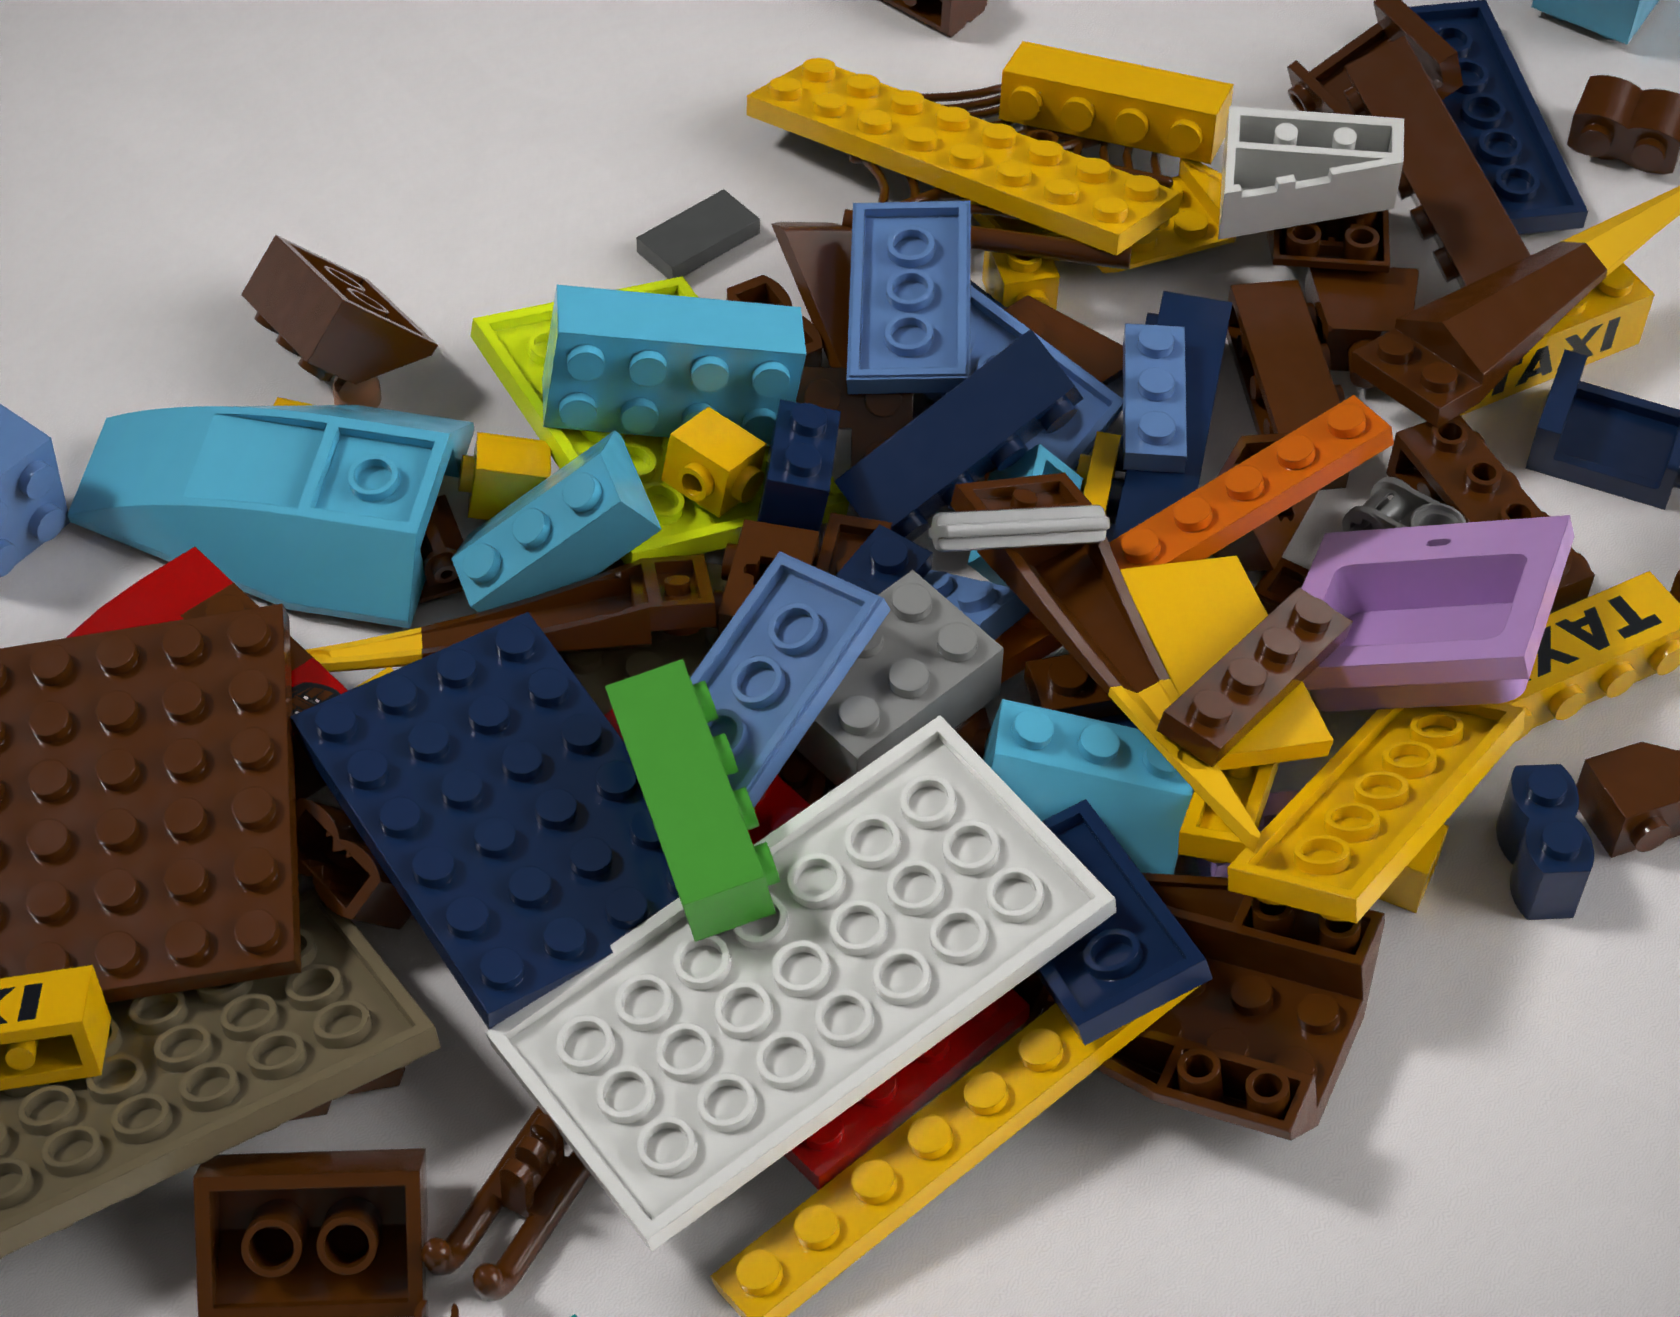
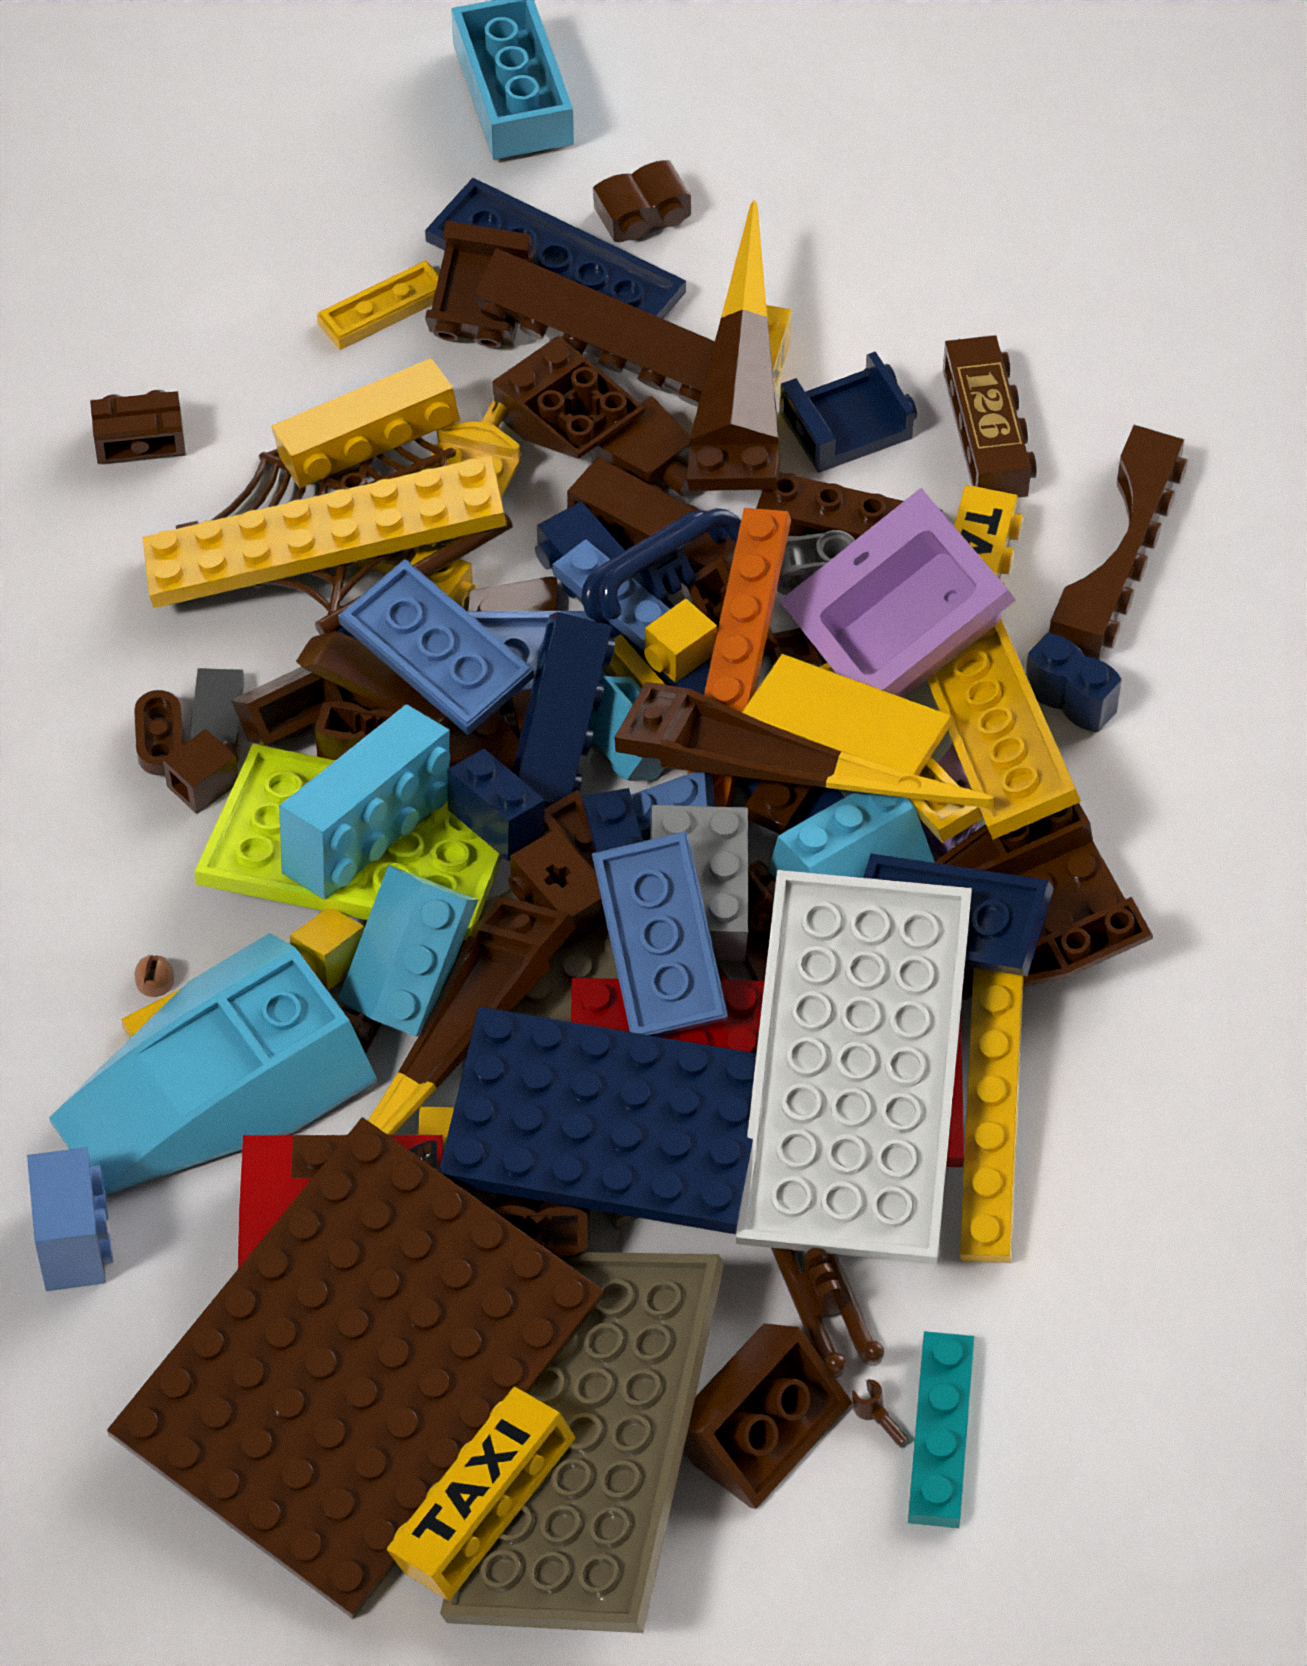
camera: 45 degrees left, 5 degrees up
reddish brown slope [241,235,438,385] -> none
bright green brick [605,659,780,942] -> none
yellow brick [661,406,767,518] -> none
light grey axle [928,505,1110,552] -> none
reddish brown plate [1157,588,1353,767] -> none
white wedge [1218,106,1404,240] -> none
none -> reddish brown plate [134,690,183,775]
none -> reddish brown brick [163,729,239,814]
none -> reddish brown brick [231,667,343,746]
none -> yellow tile [317,260,439,350]
none -> dark blue piece [581,508,741,620]
none -> yellow brick [644,599,717,683]

